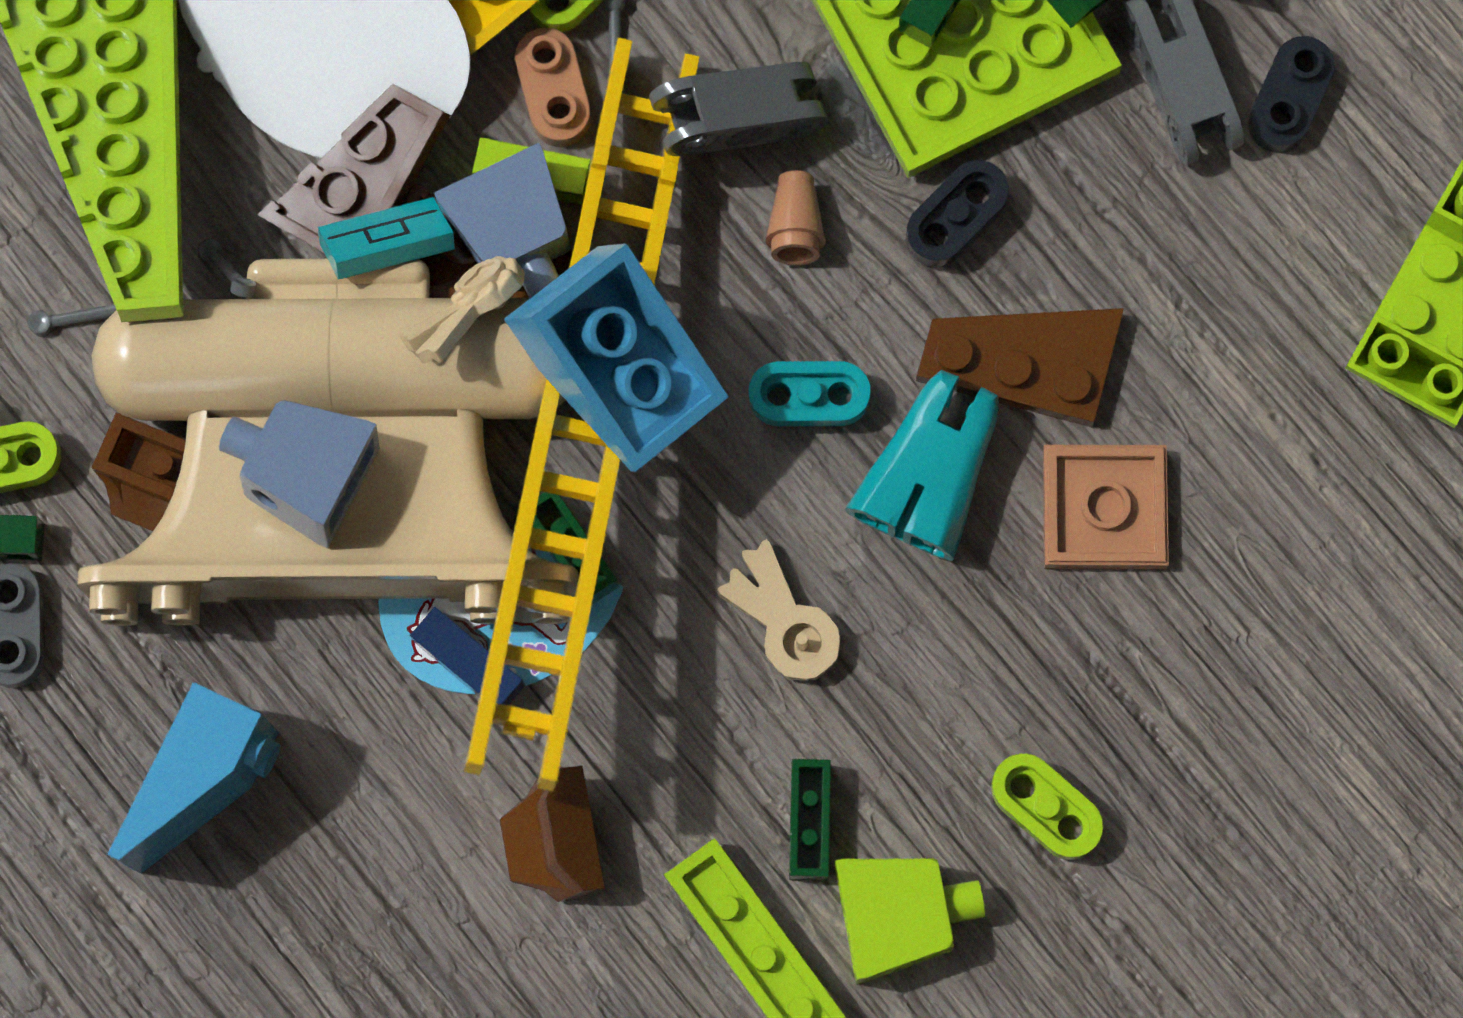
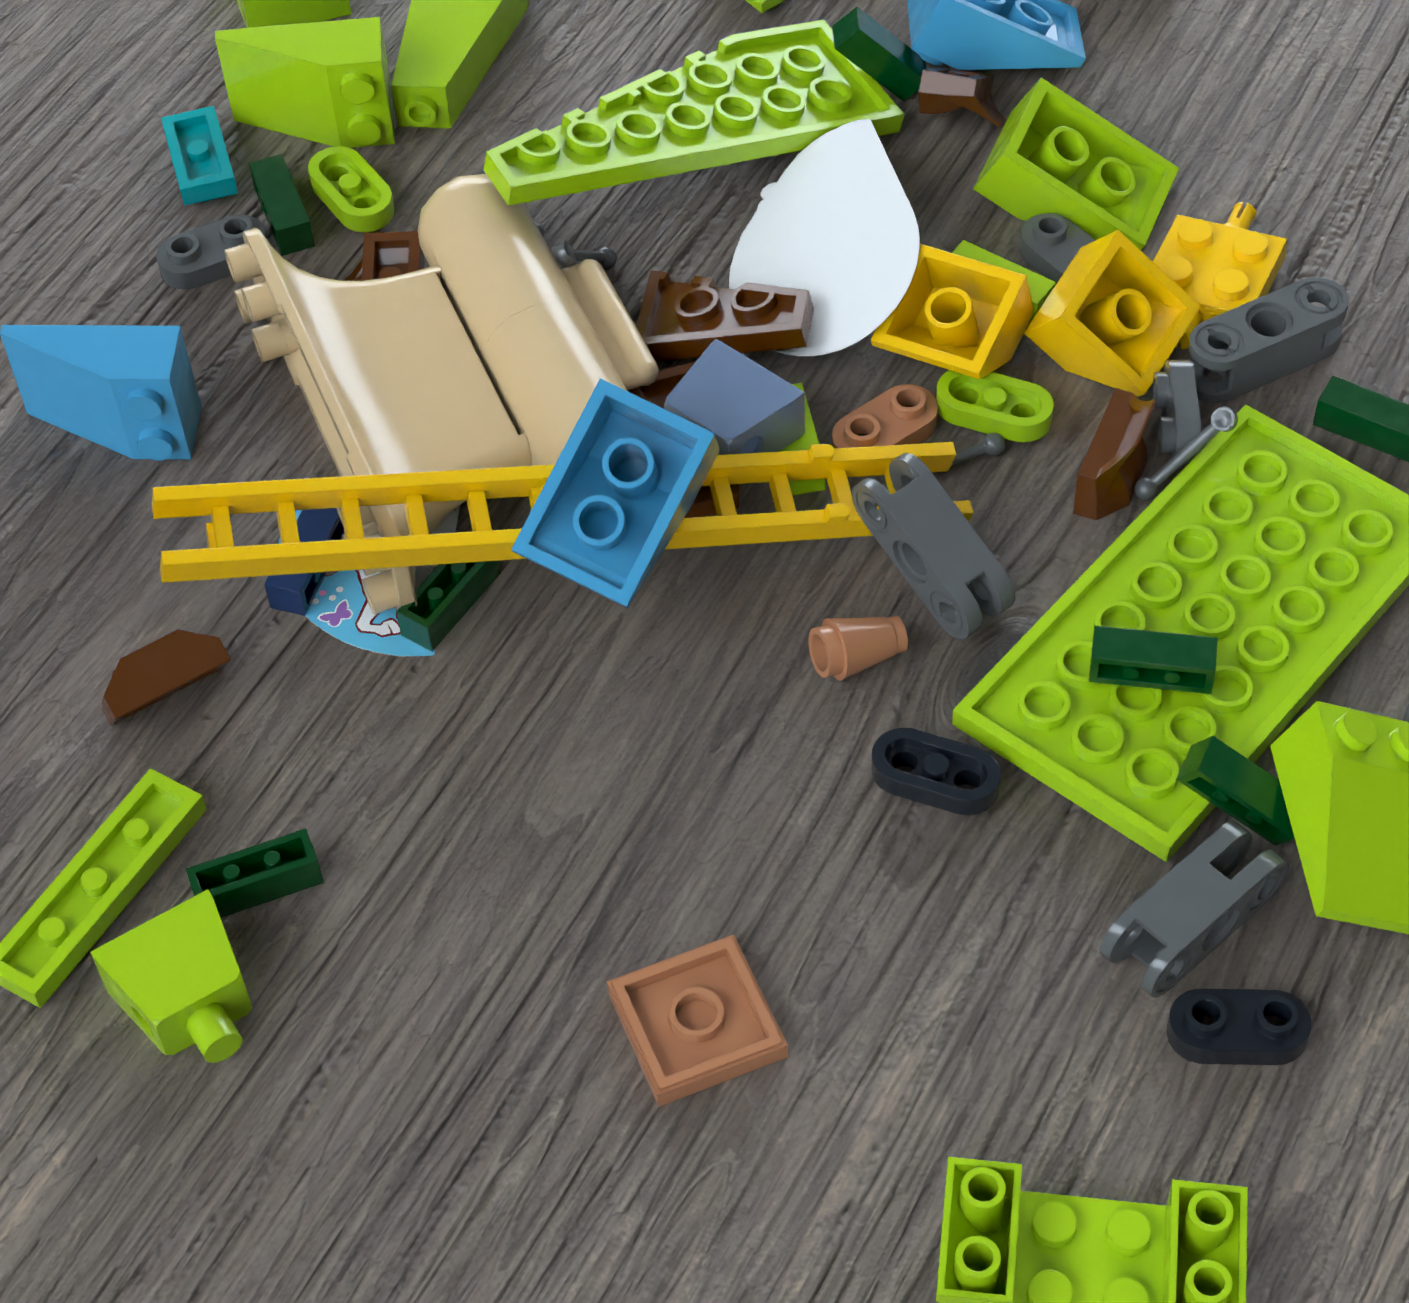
camera: 65 degrees right, 25 degrees down
sand blue torso [219,400,380,548] -> none
teal tile [318,197,455,280] -> none
tan piece [400,256,525,364] -> none
tan piece [717,539,840,681] -> none
teal plate [748,361,871,426] -> none
teal piece [845,370,999,561] -> none
reddish brown wing [916,308,1124,428] -> none
lime plate [991,754,1103,860] -> none

